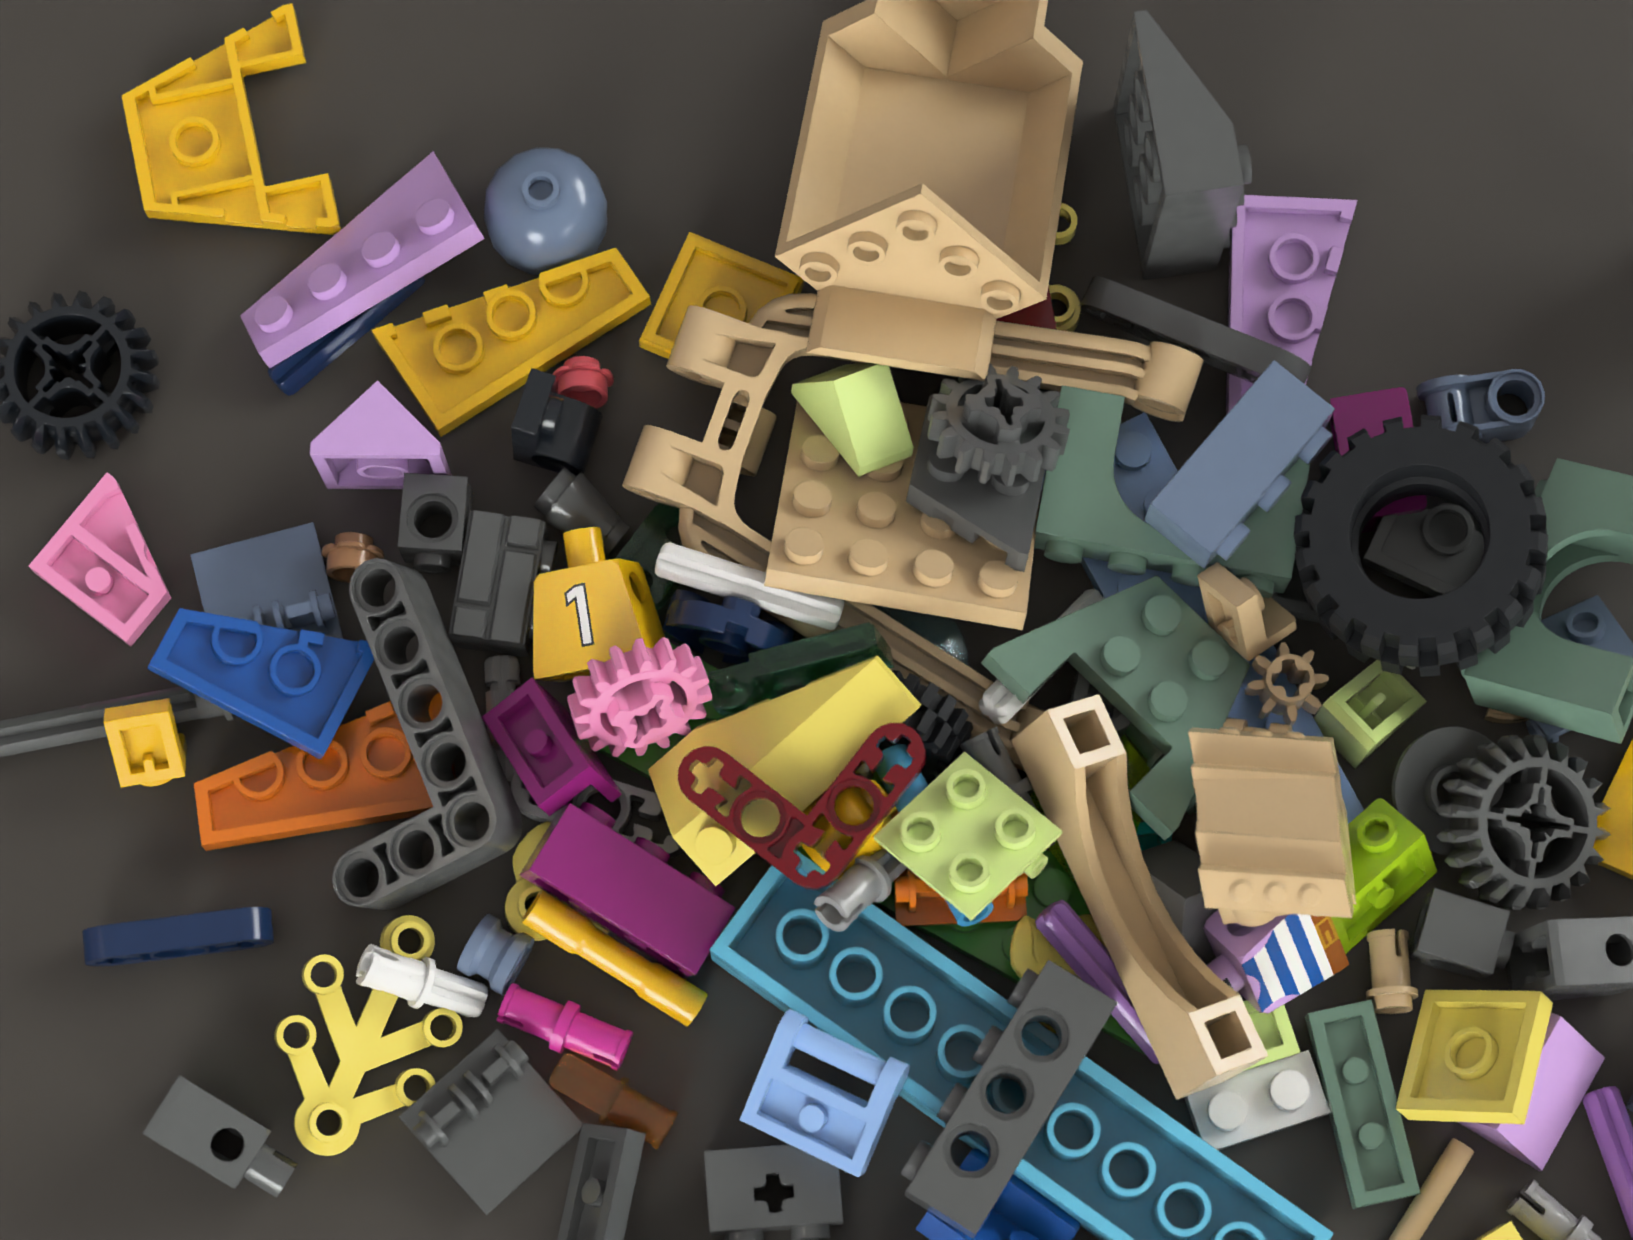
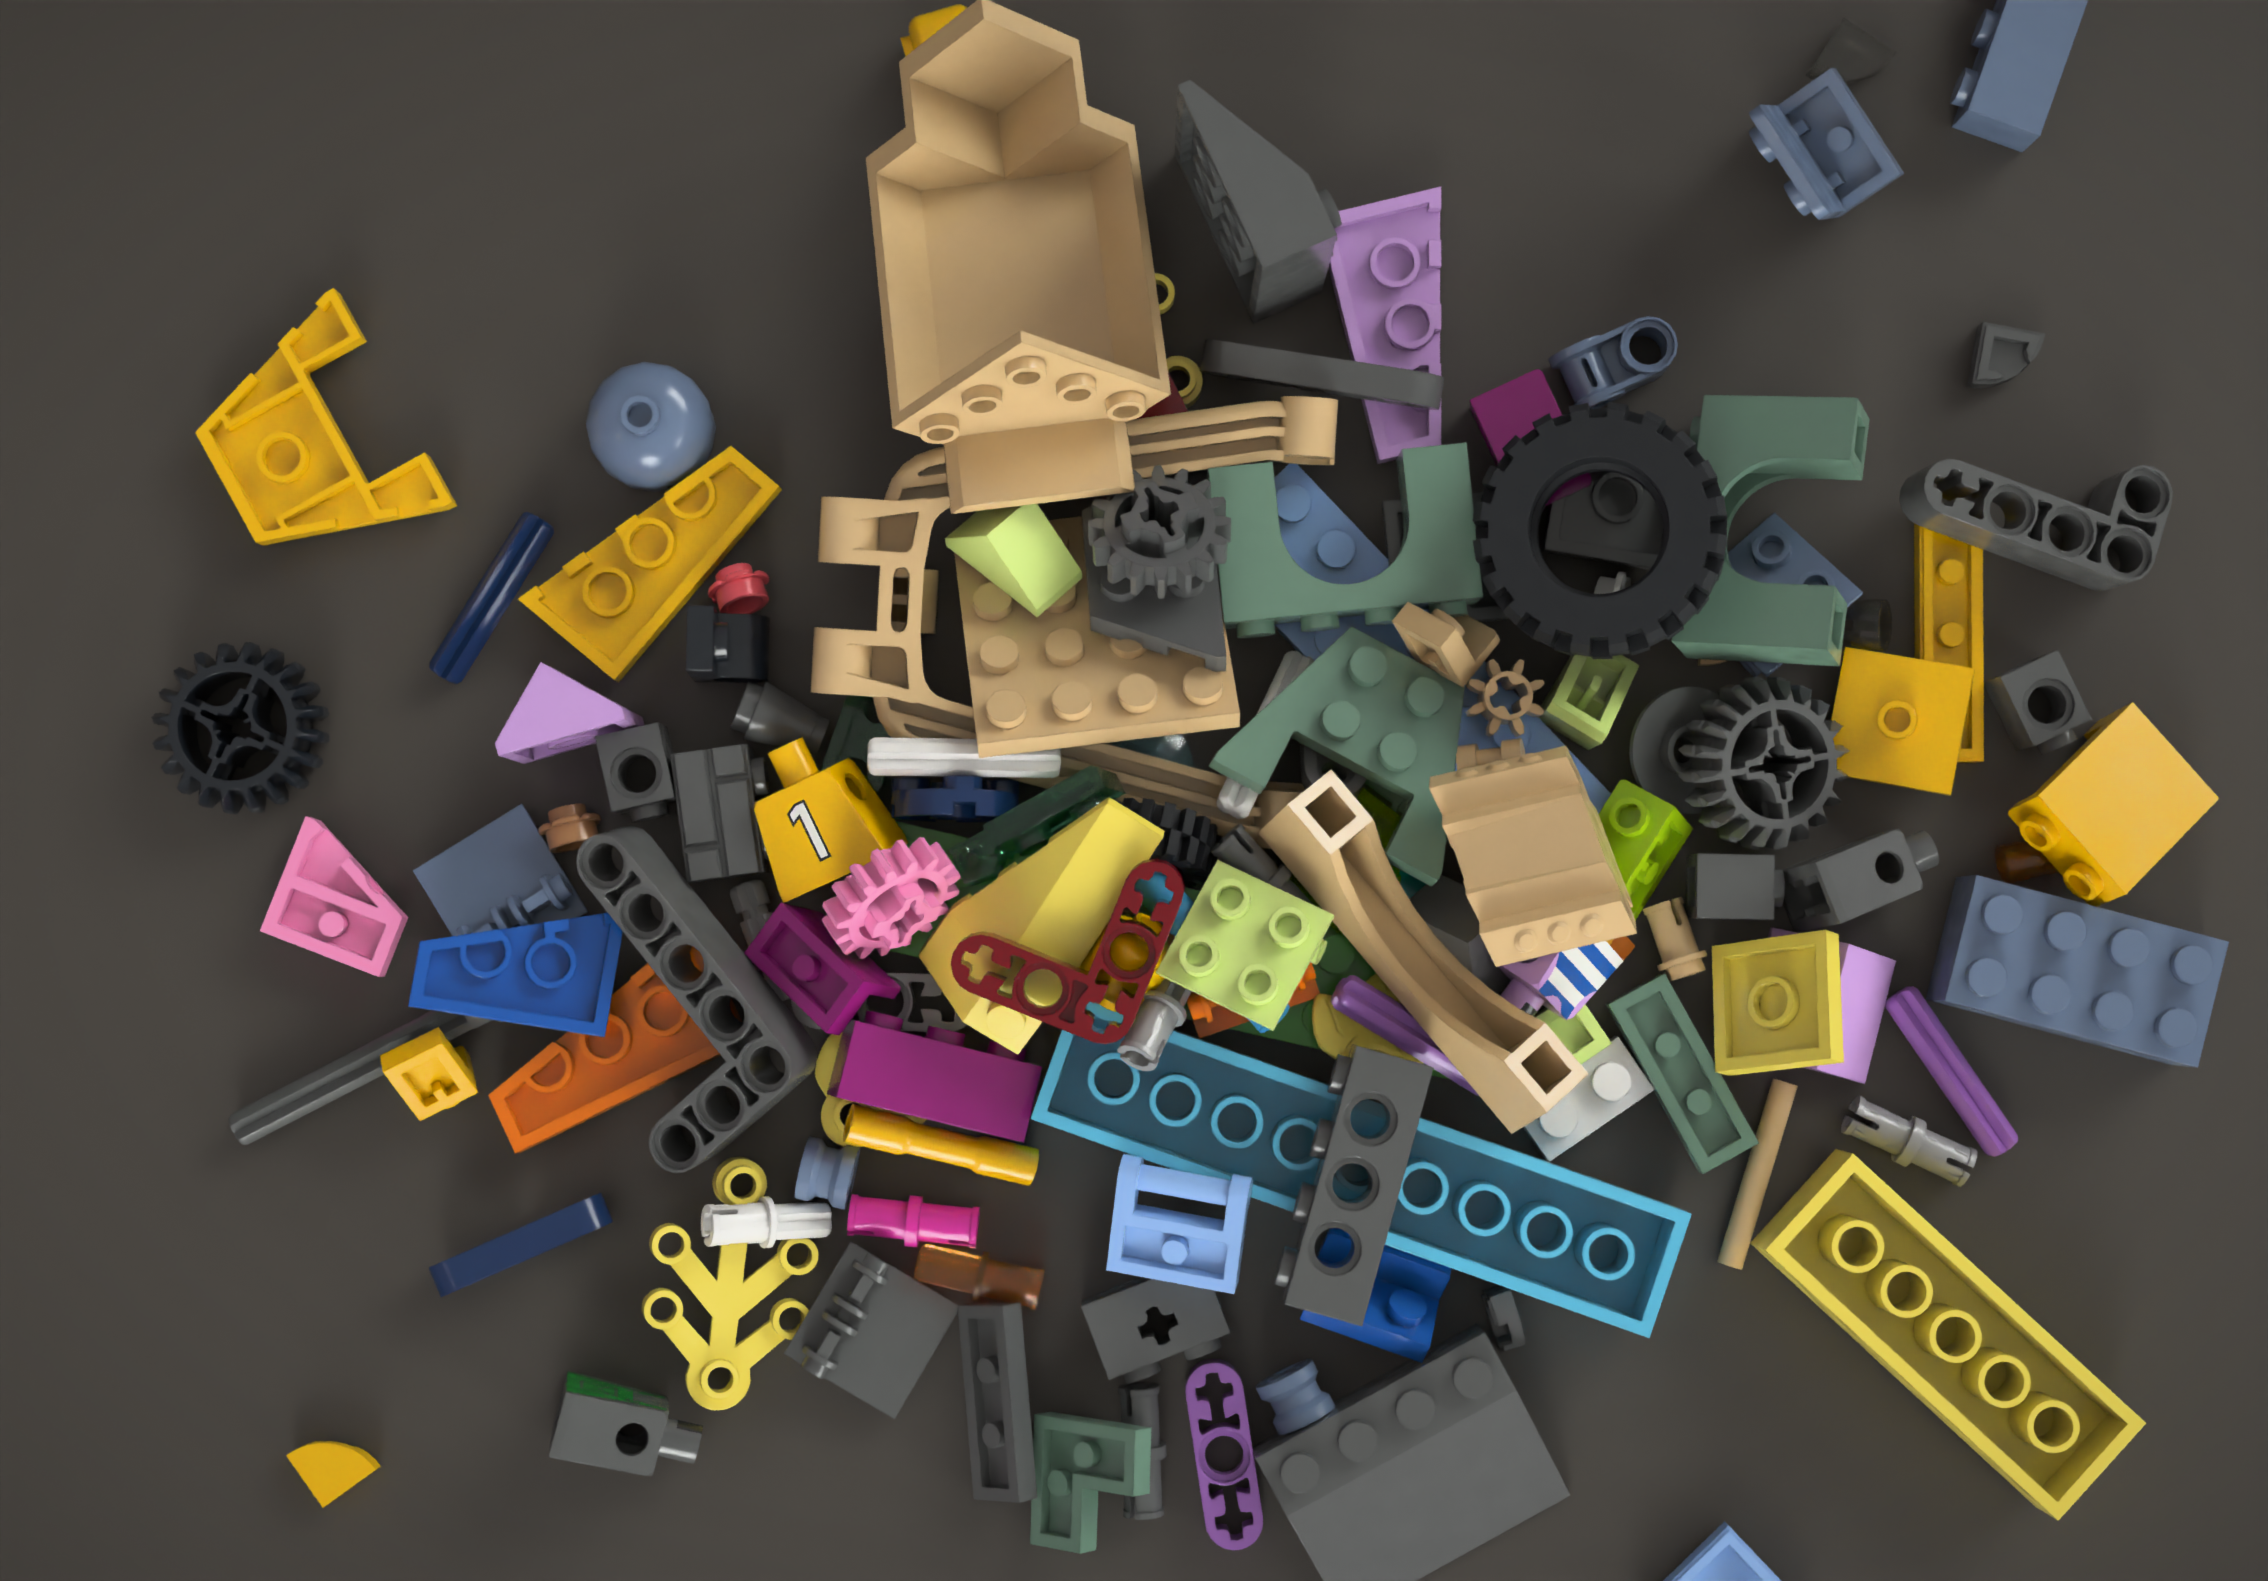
camera: 15 degrees left, 10 degrees up
lavender wing [240,151,485,368] -> none
yellow plate [639,232,804,359] -> none
sand blue brick [1144,360,1335,569] -> none

